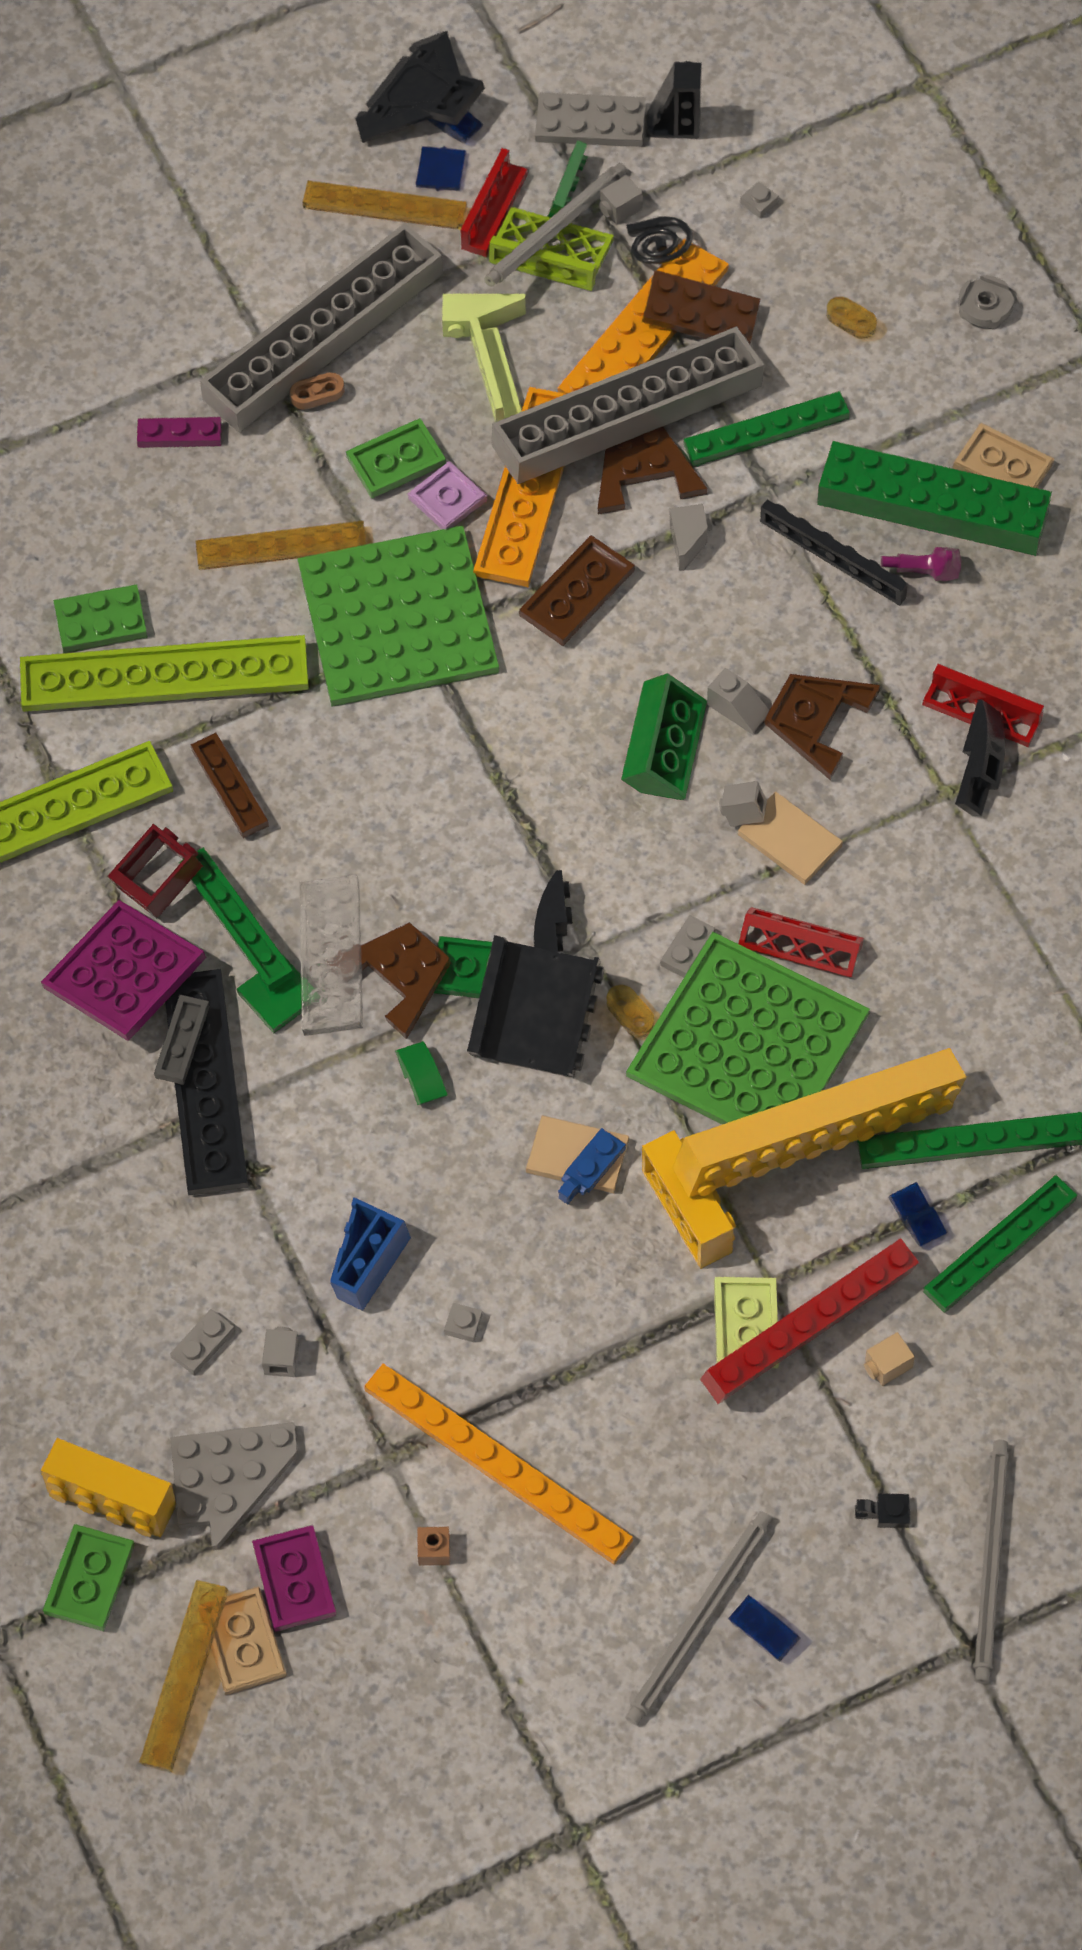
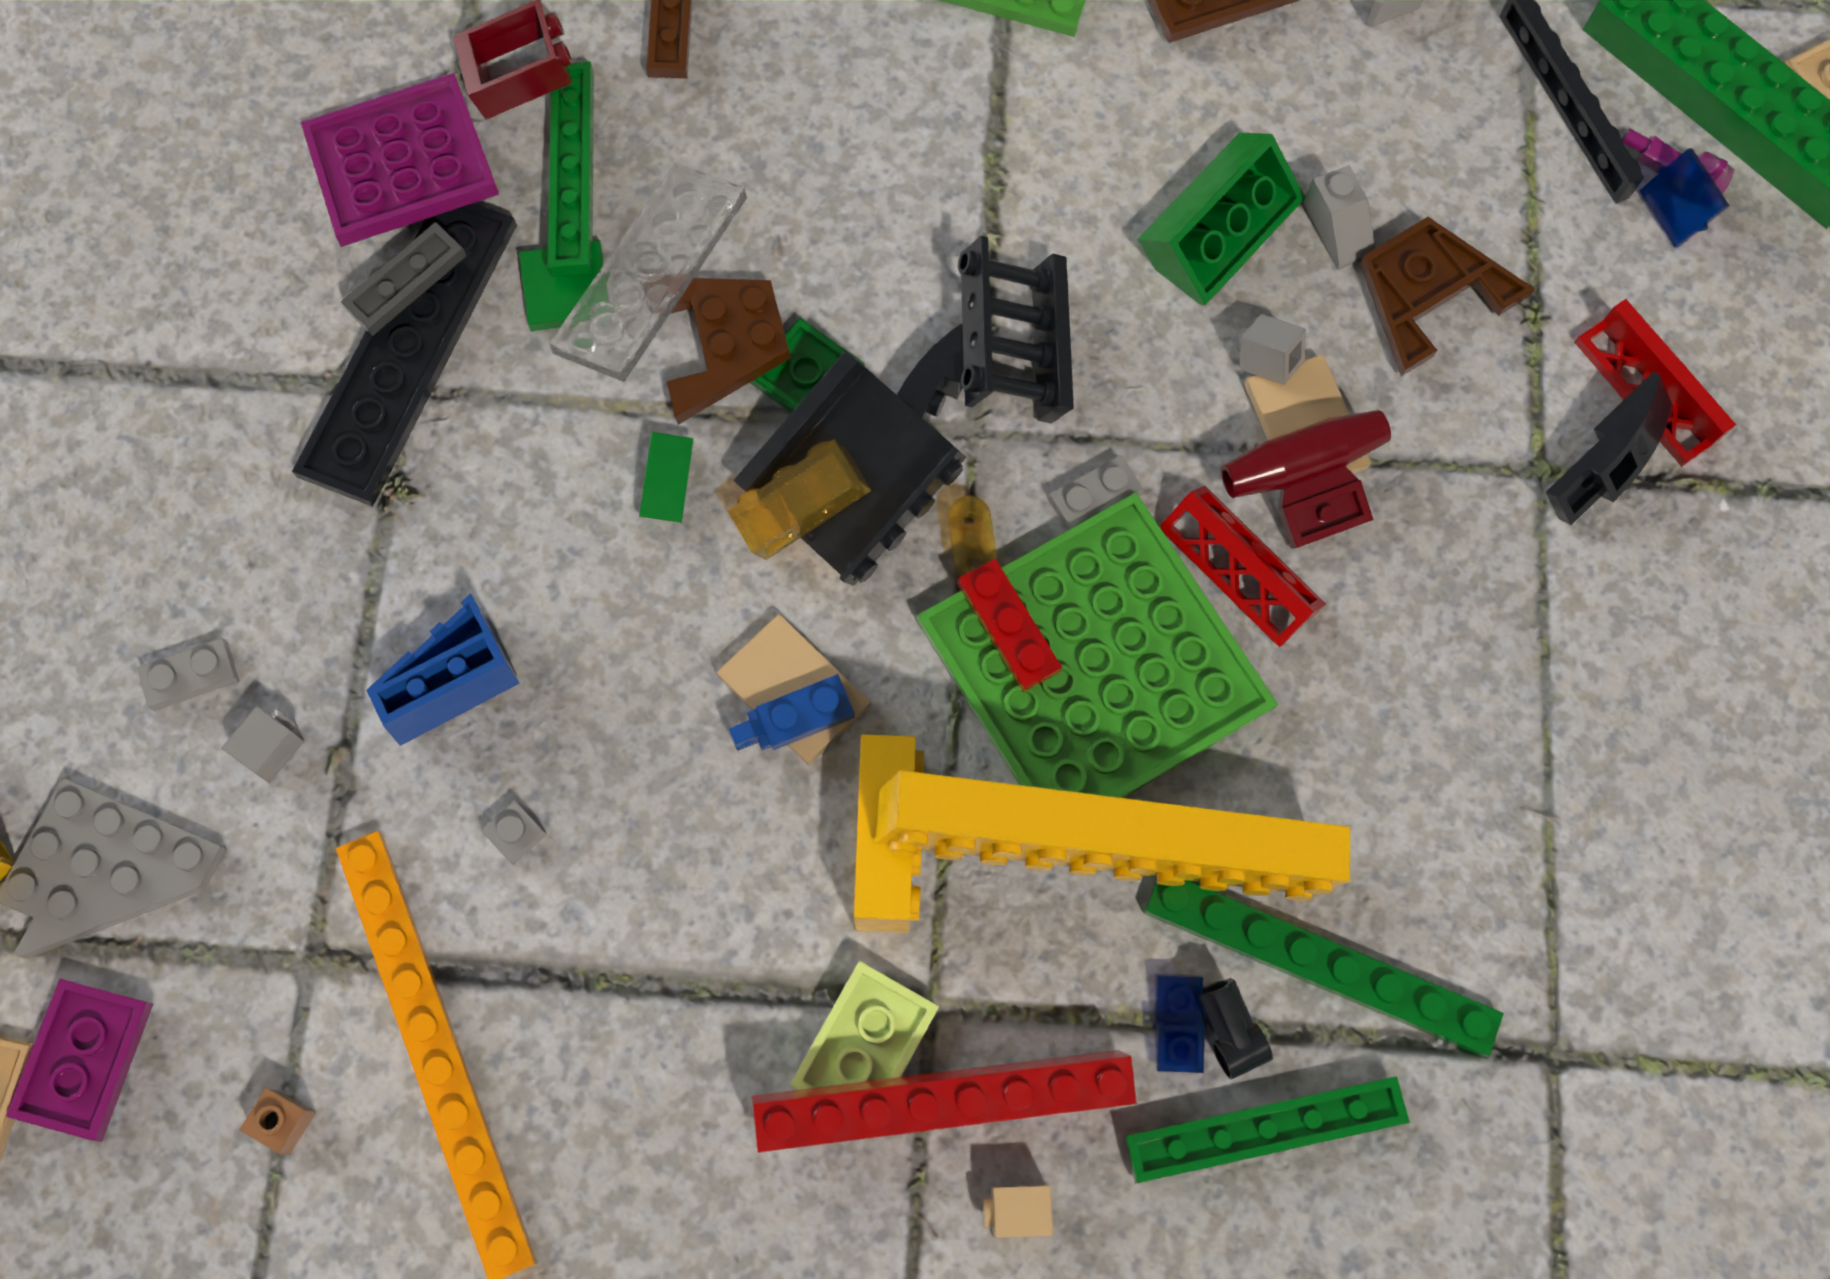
camera: 25 degrees right, 10 degrees up
none -> clear yellow brick [728,439,872,561]
none -> red plate [957,558,1062,693]
none -> black fence [958,236,1074,424]
none -> black piece [1196,978,1273,1080]
none -> dark red plate [1220,410,1391,548]
none -> clear blue piece [1639,148,1730,248]

